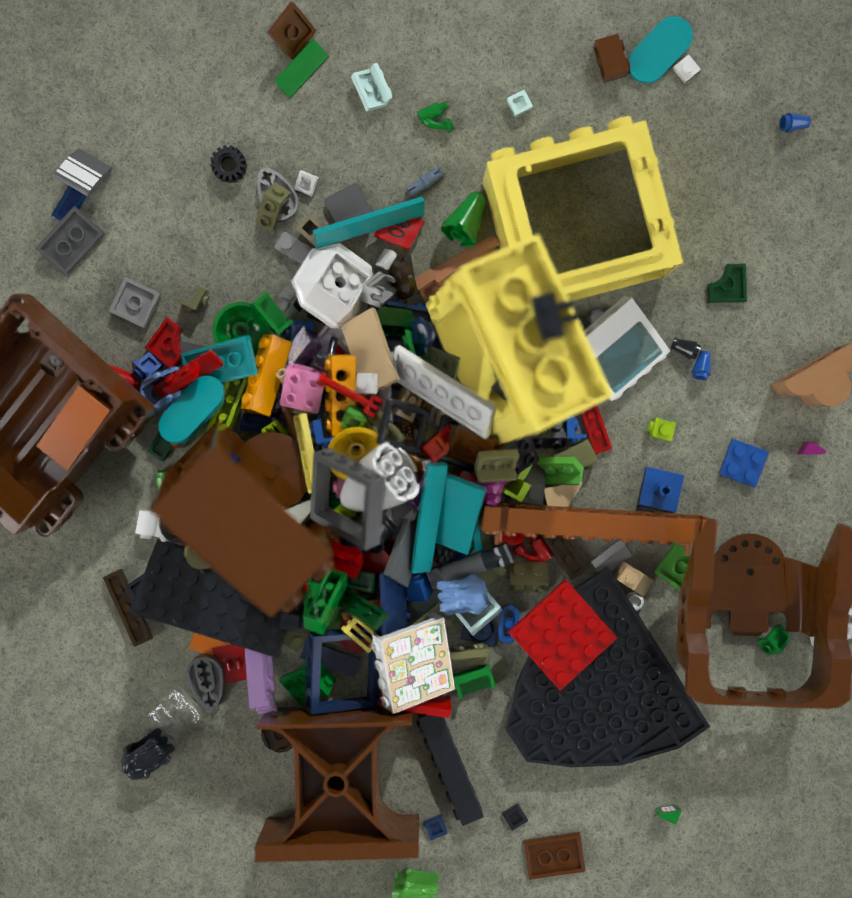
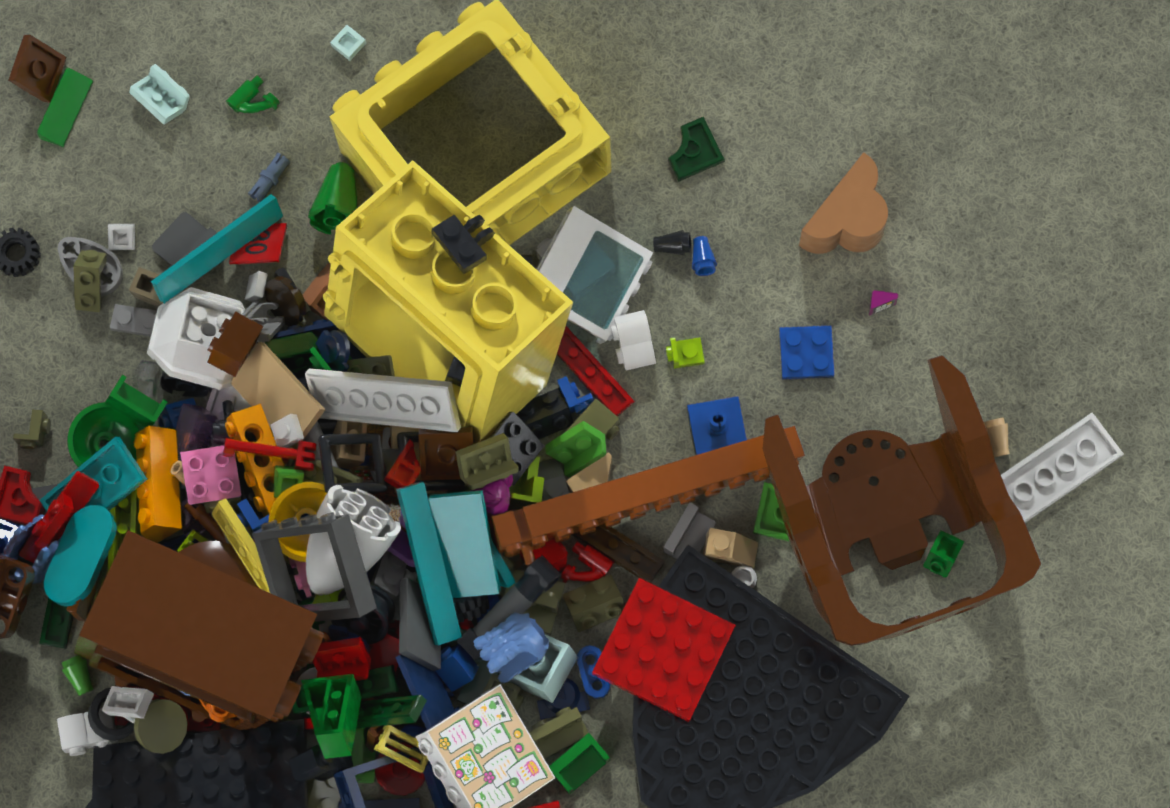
camera: 20 degrees left, 15 degrees down
none -> reddish brown brick [207,311,264,377]
none -> white brick [611,310,656,370]

